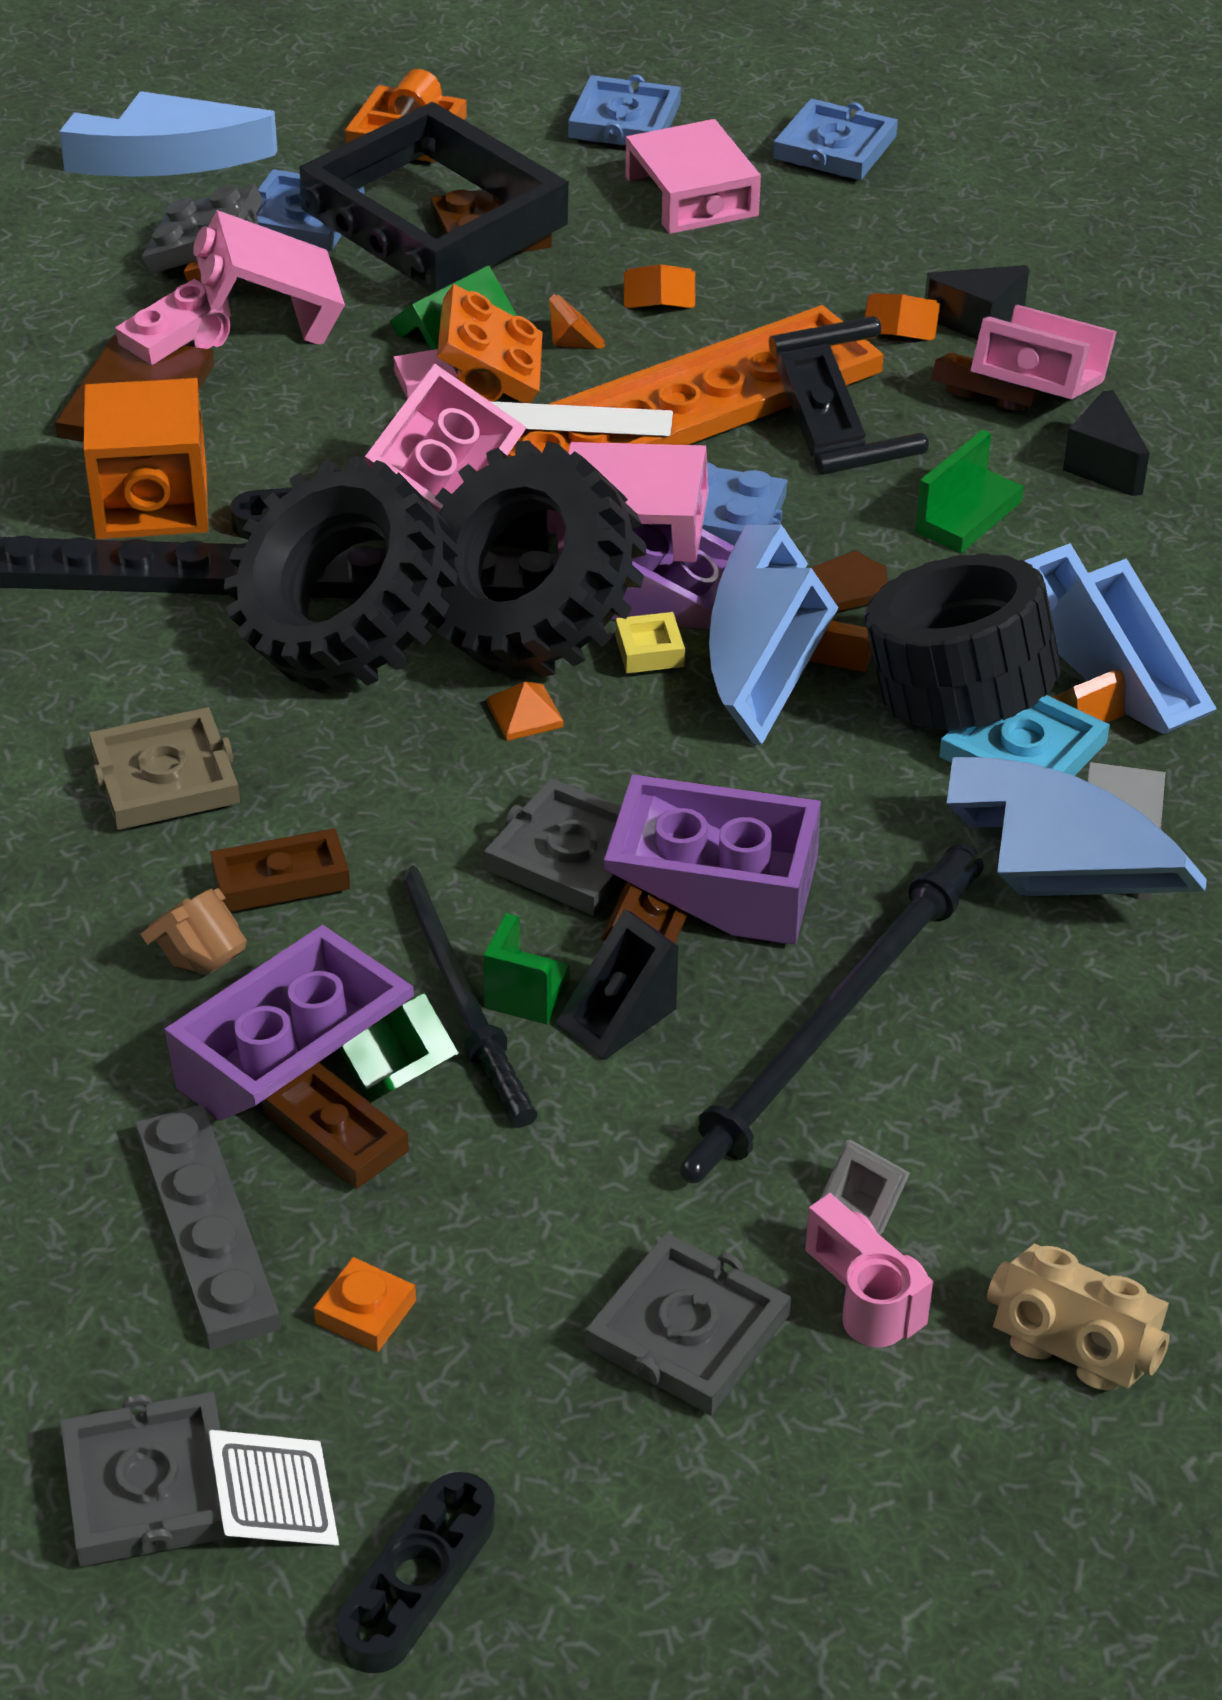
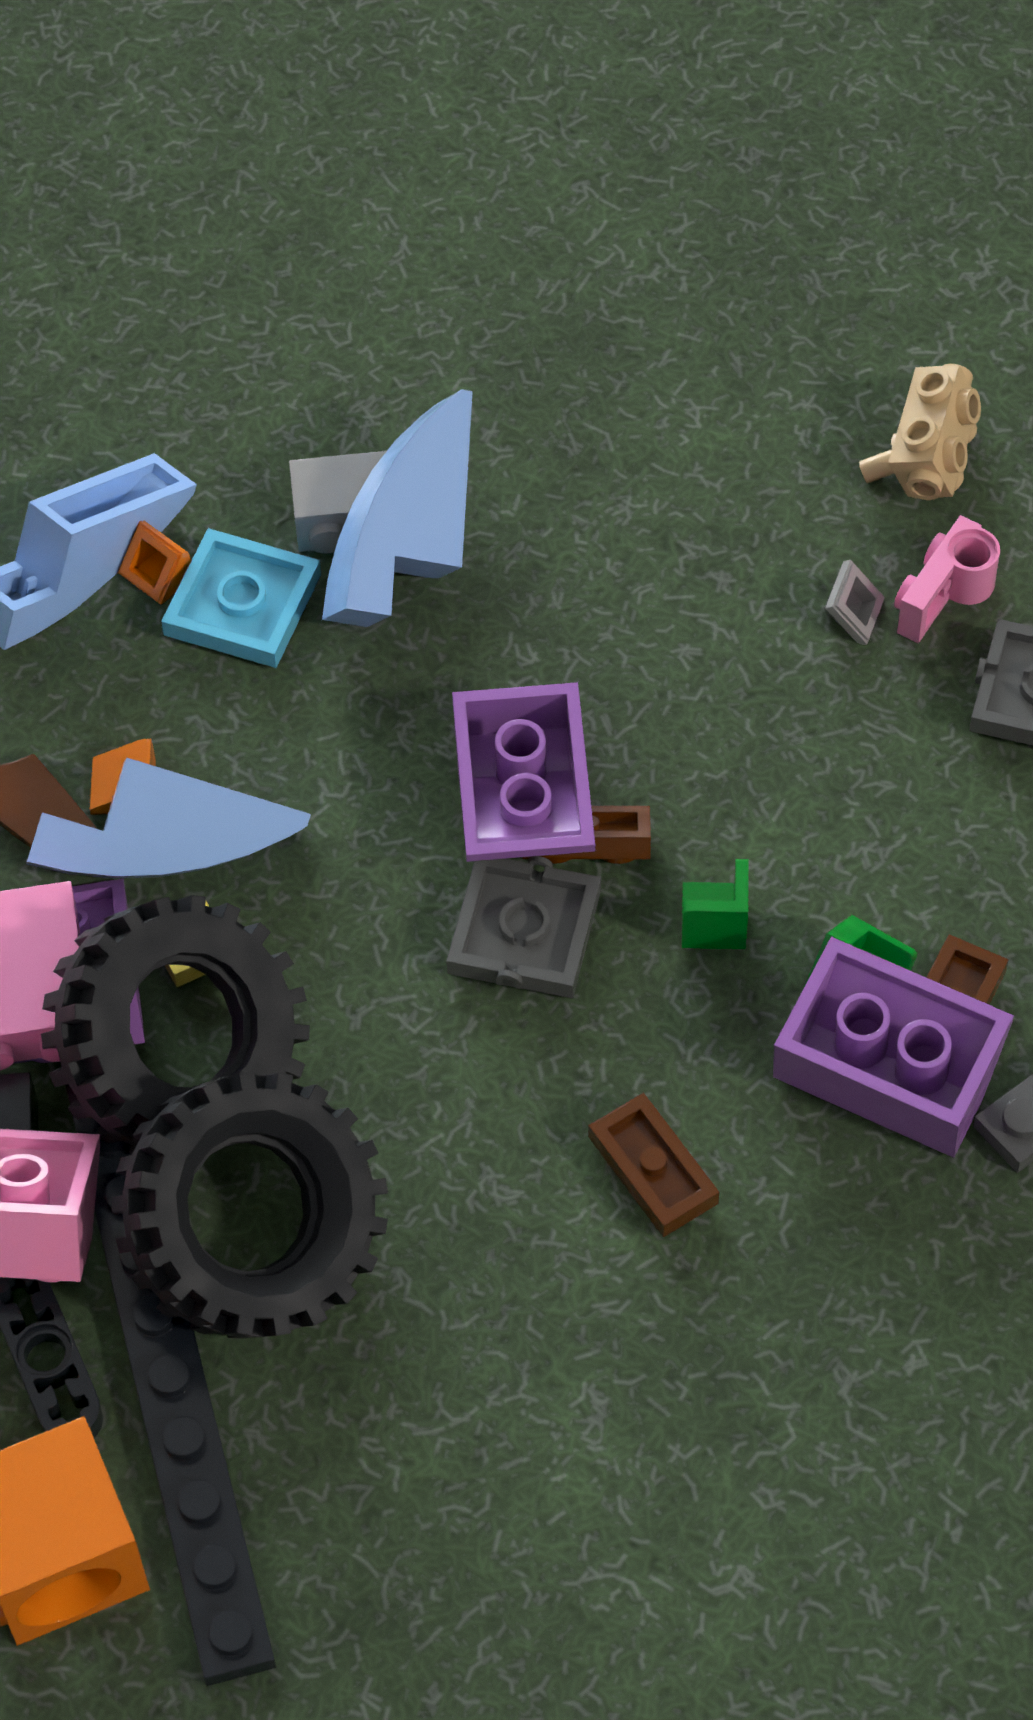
camera: 105 degrees left, 15 degrees up
dark tan plate [89,707,240,830] -> none
medium nougat piece [140,888,247,975] -> none
black sword [403,865,538,1128] -> none
orange slope [487,682,564,741] -> none
black slope [556,909,679,1059] -> none
black bar [680,843,984,1184] -> none
black tyre [864,553,1061,731] -> none

